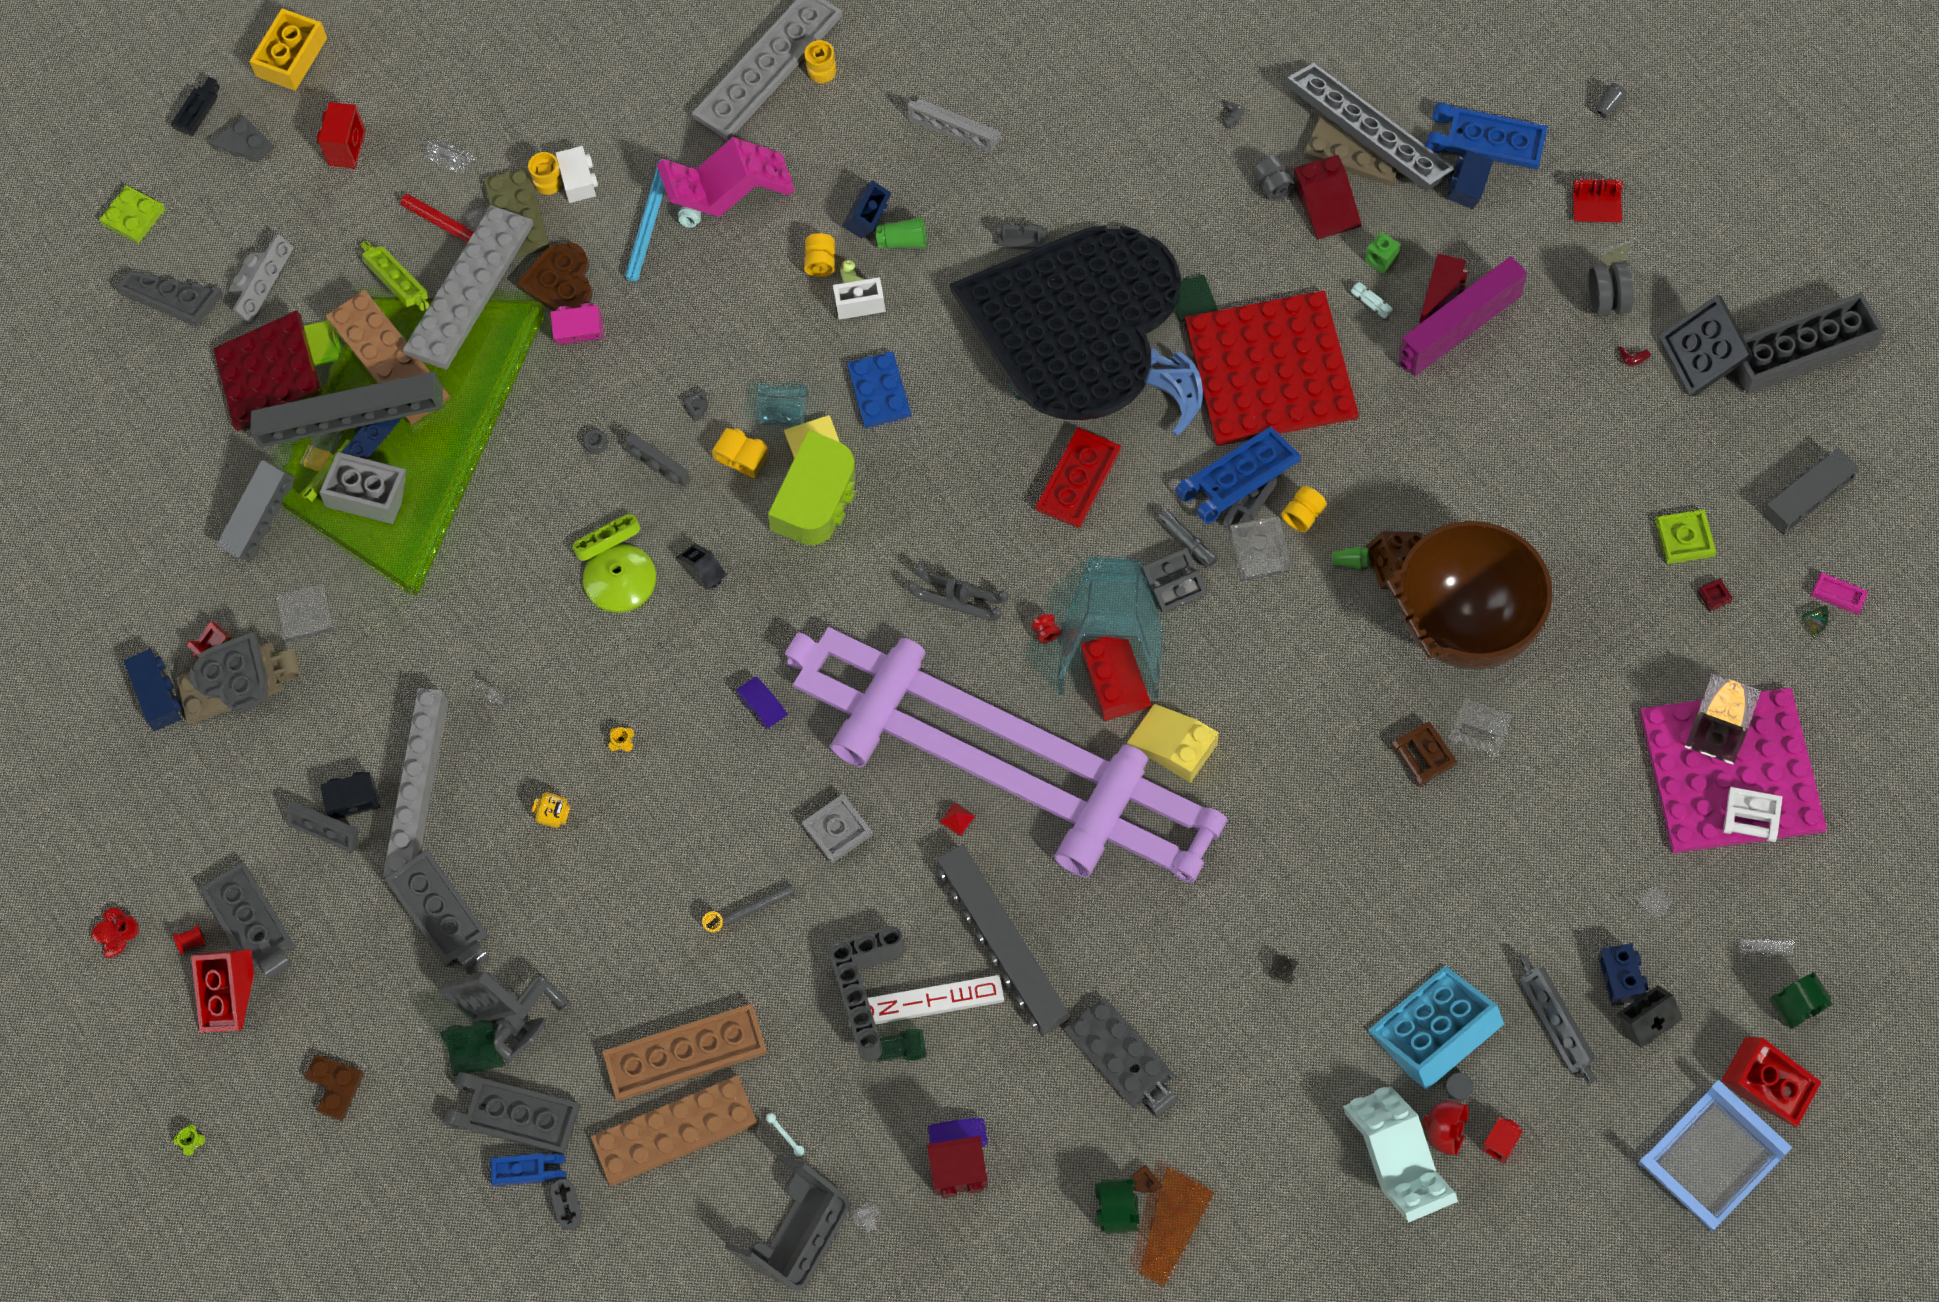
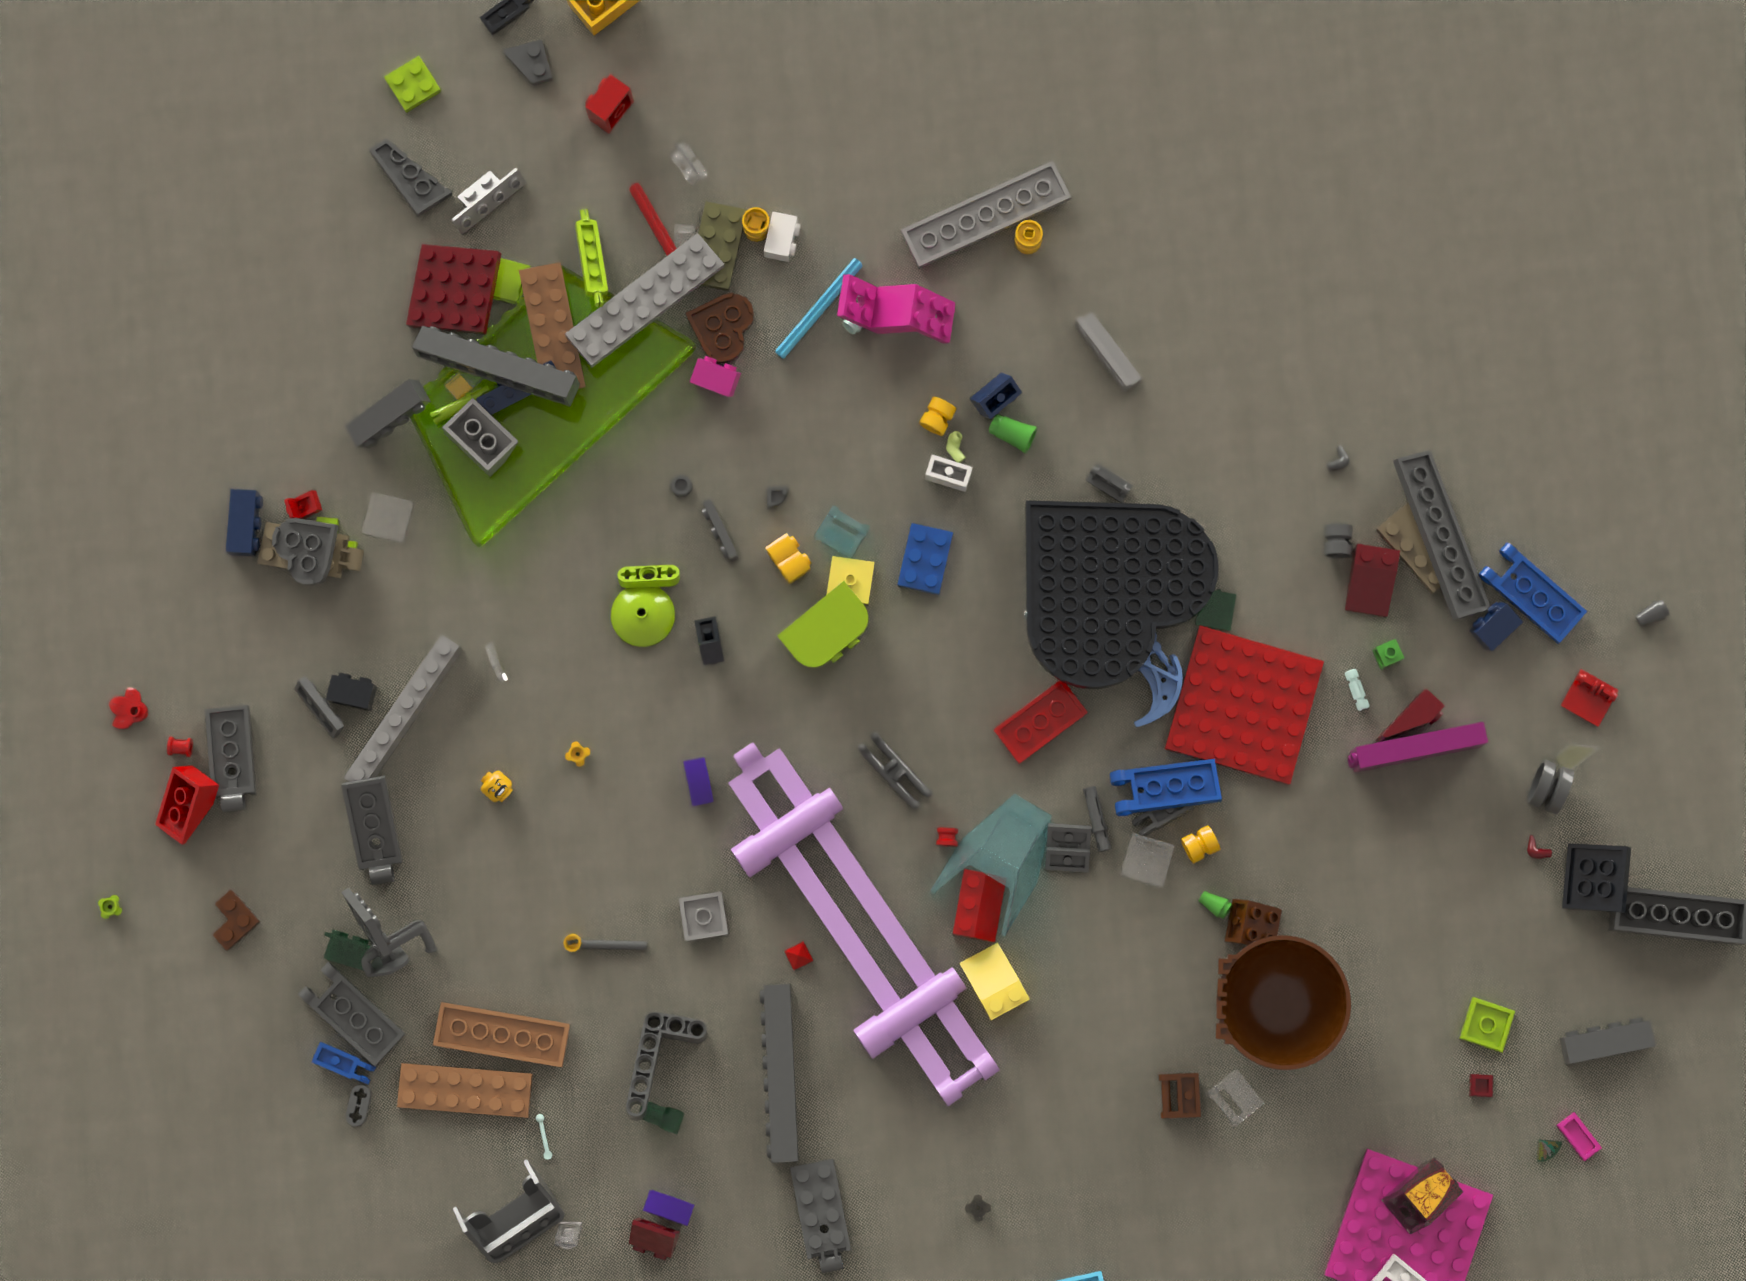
camera: 25 degrees right, 15 degrees up
white tile [848,975,1004,1029] -> none

